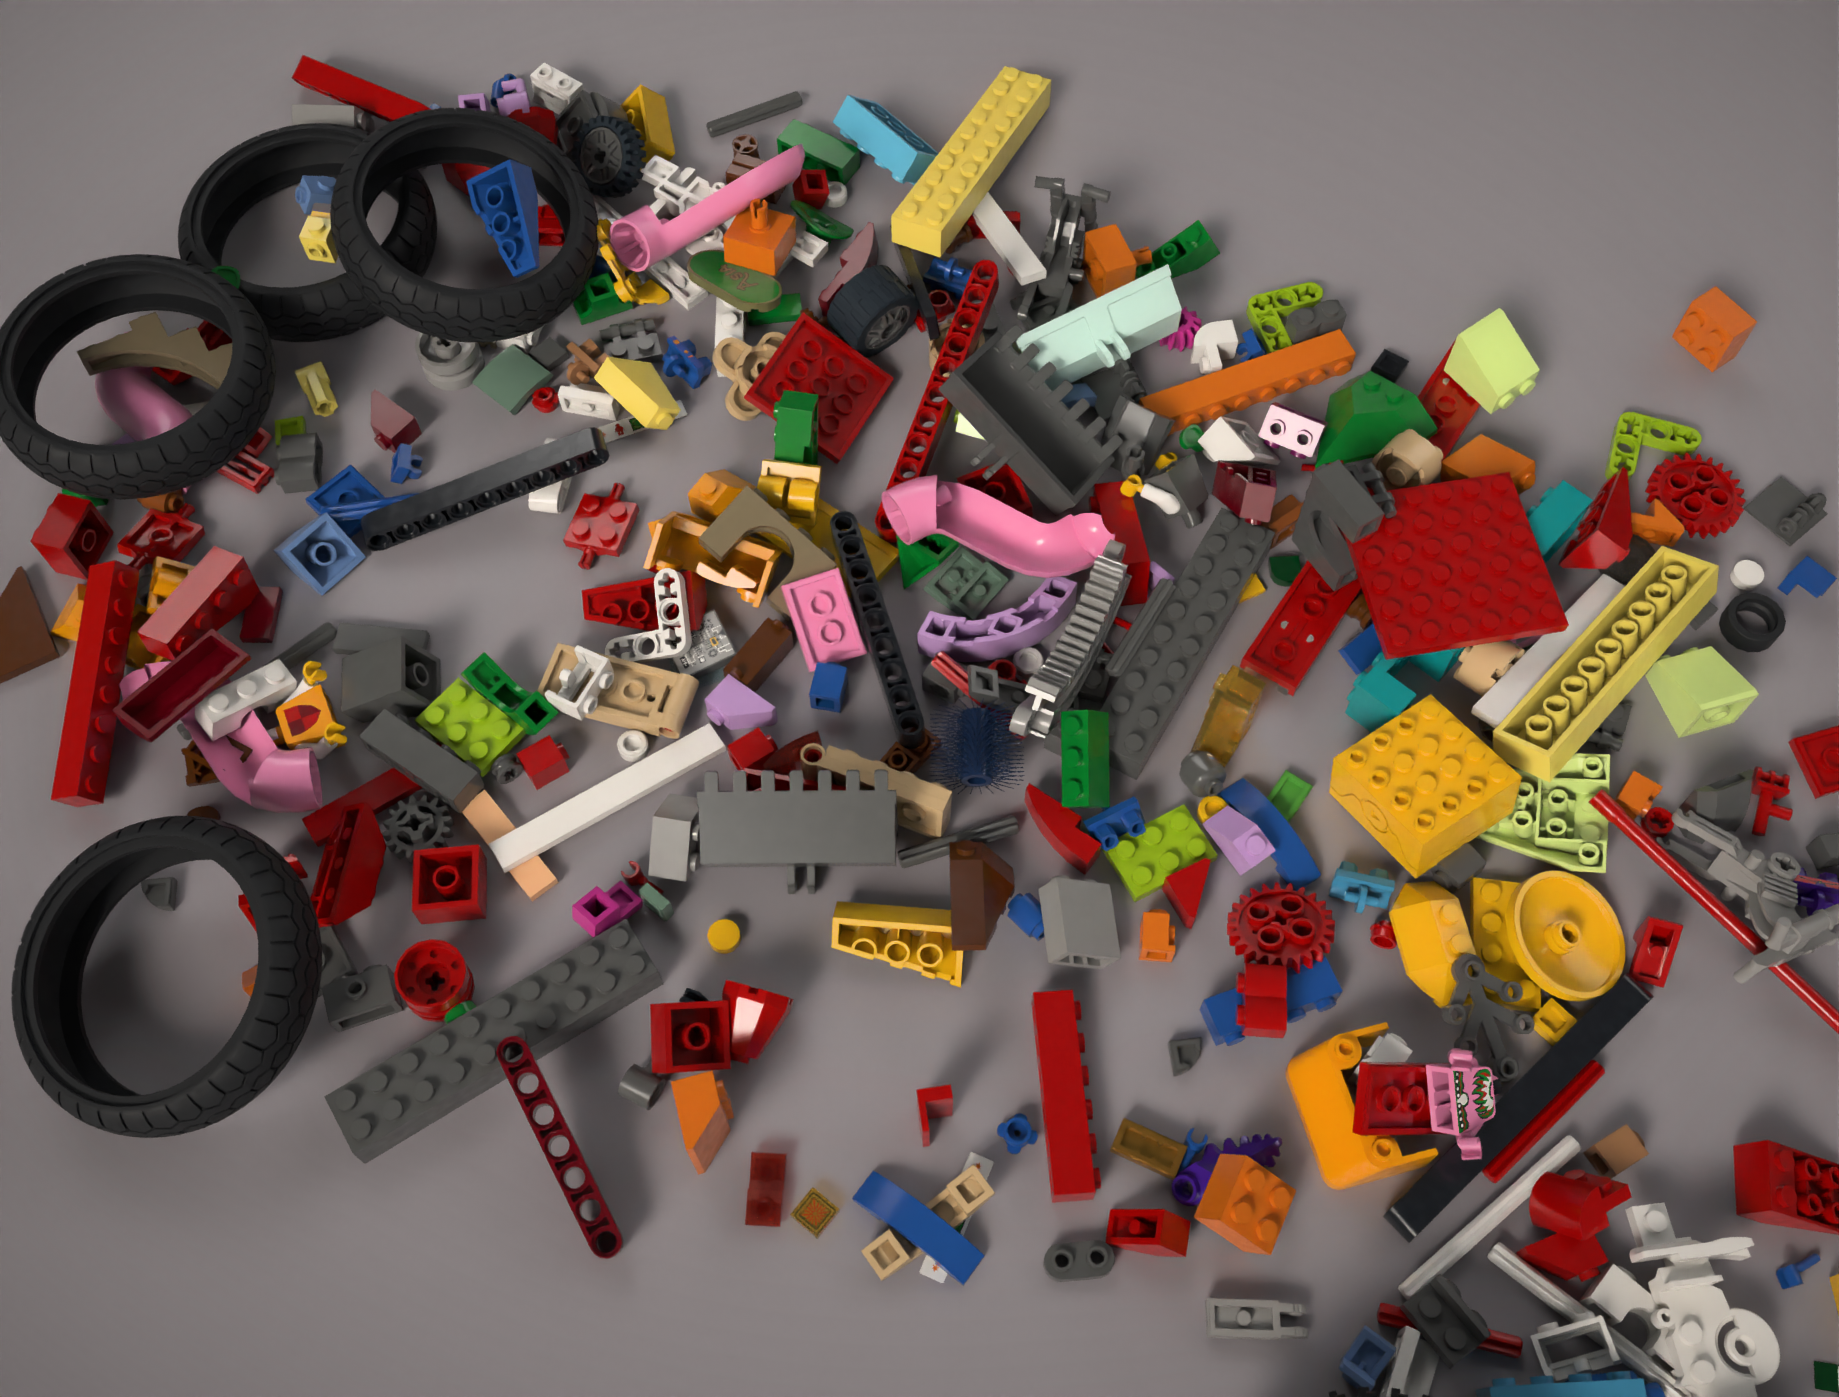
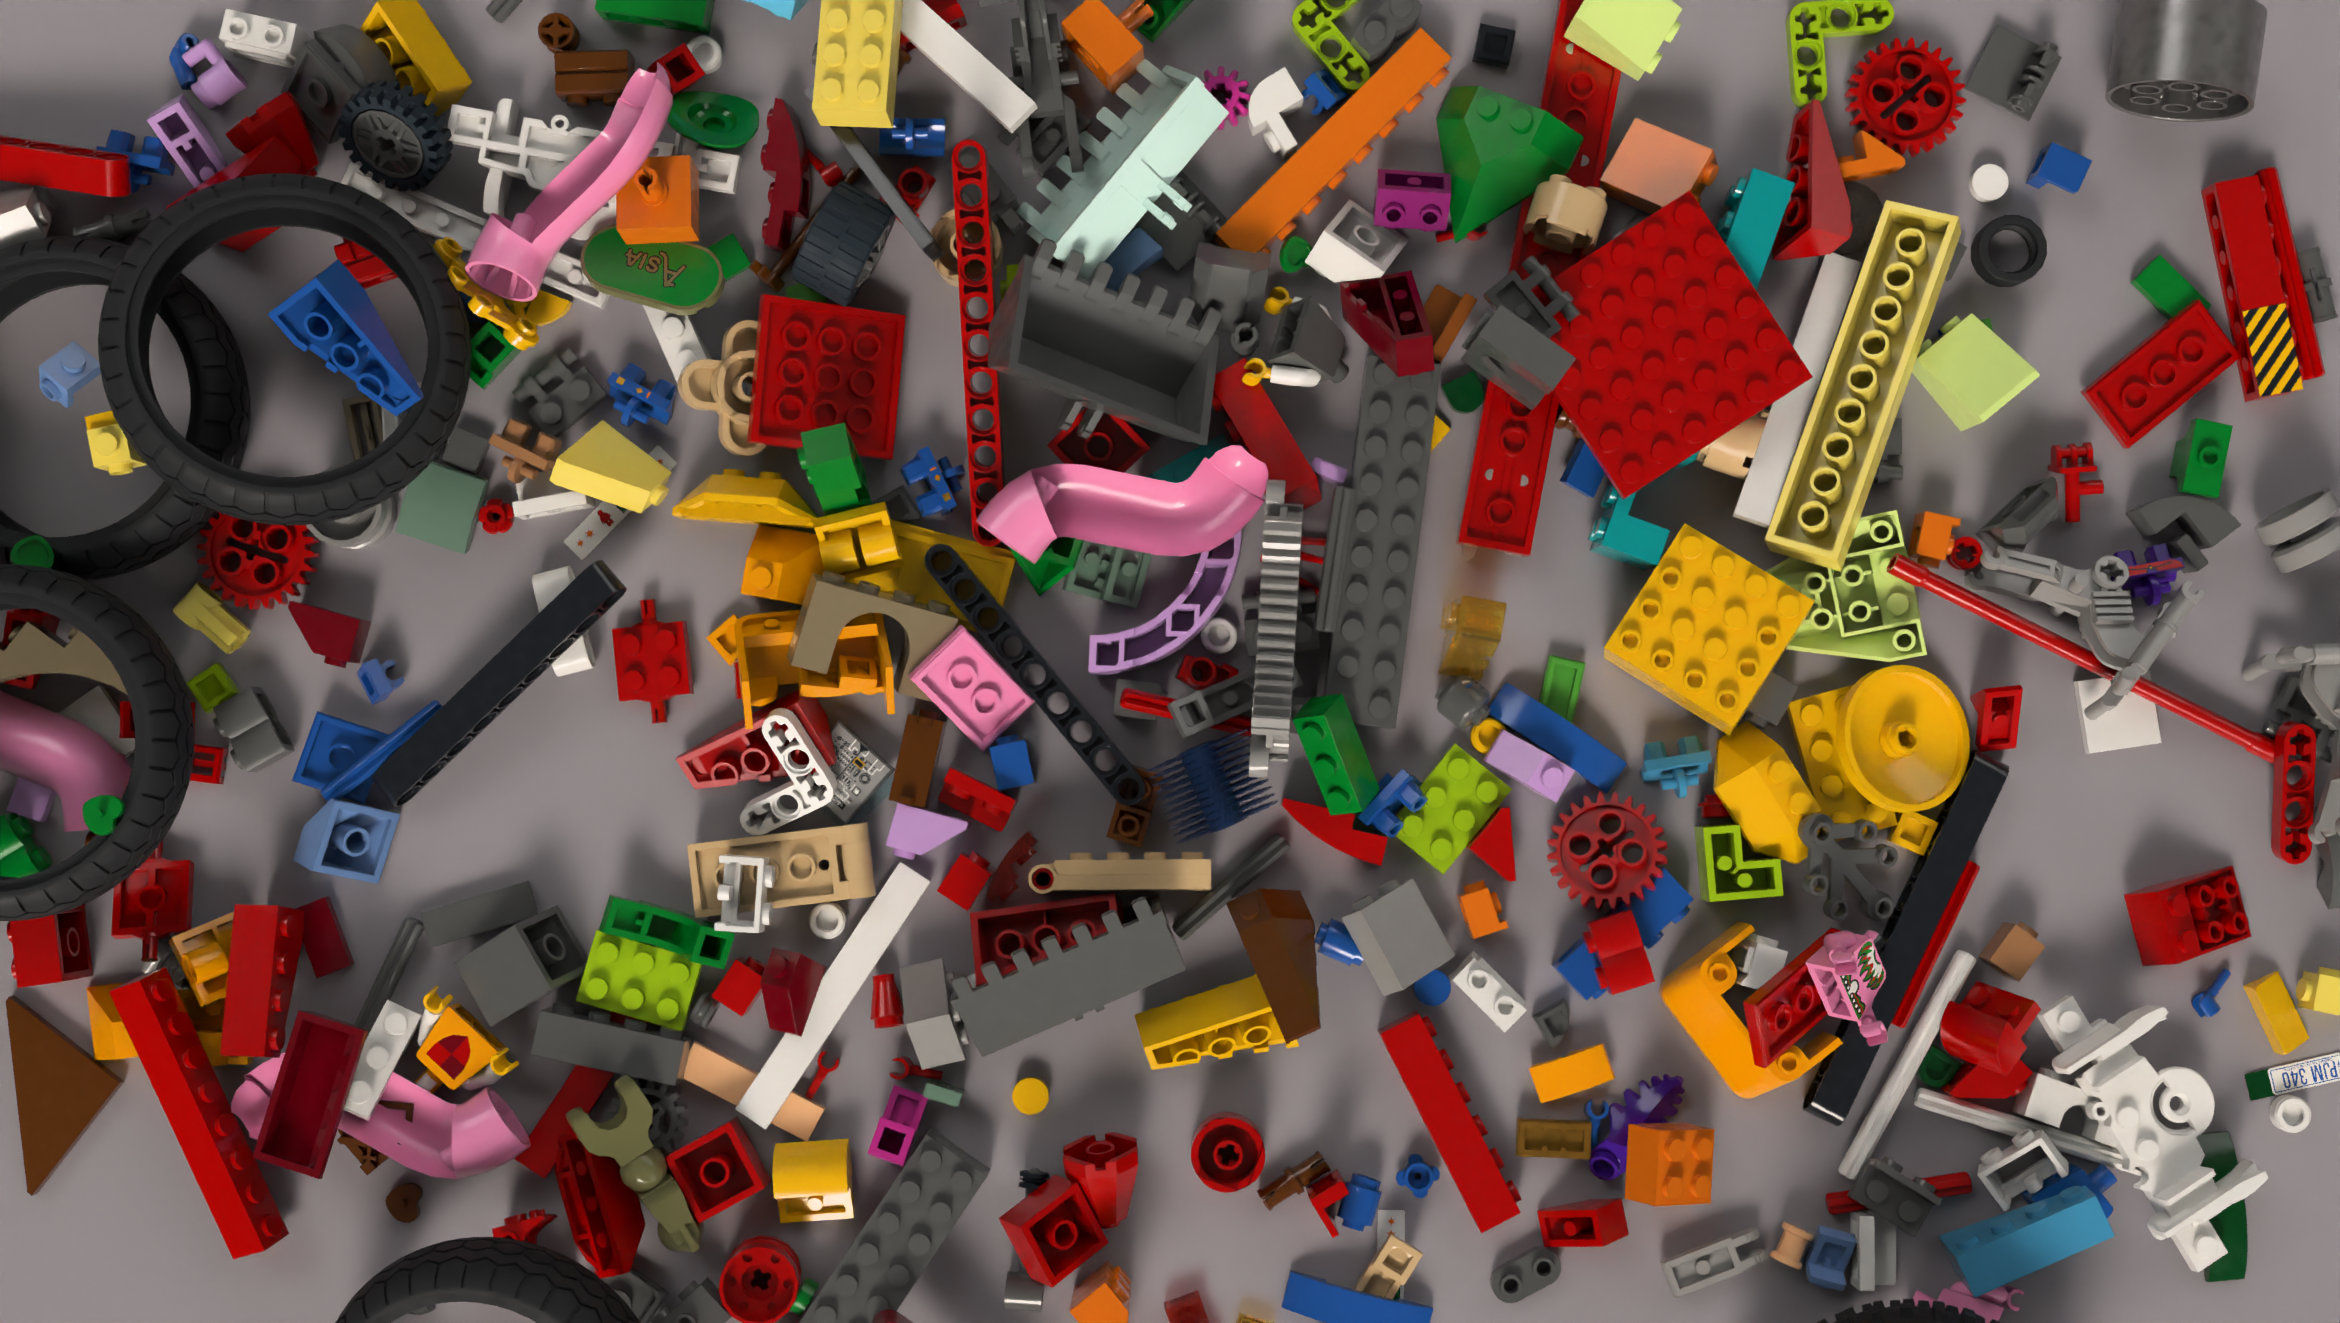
camera: 20 degrees left, 25 degrees up
none -> green piece [82,795,125,836]
none -> red gear [196,512,320,610]
none -> olive piece [566,1074,704,1253]
none -> yellow wedge [672,469,819,529]
none -> dark red slope [760,947,826,1037]
none -> yellow brick [772,1138,855,1223]
none -> red hand [805,1050,840,1099]
none -> red cone [870,974,904,1029]
none -> dark grey tile [872,485,921,522]
none -> blue hips [900,446,966,517]
none -> red bracket [938,767,1019,832]
none -> red brick [1191,1112,1265,1193]
none -> reddish brown pin [1257,1151,1331,1211]
none -> blue brick [1337,1173,1382,1231]
none -> blue tile [1413,969,1451,1006]
none -> white window [1448,951,1527,1033]
none -> light orange slope [1529,1043,1615,1103]
none -> lime brick [1694,824,1784,902]
none -> light nougat bush [1769,1222,1815,1270]
none -> dark green tile [1916,1044,1962,1087]
none -> white tile [2073,671,2162,754]

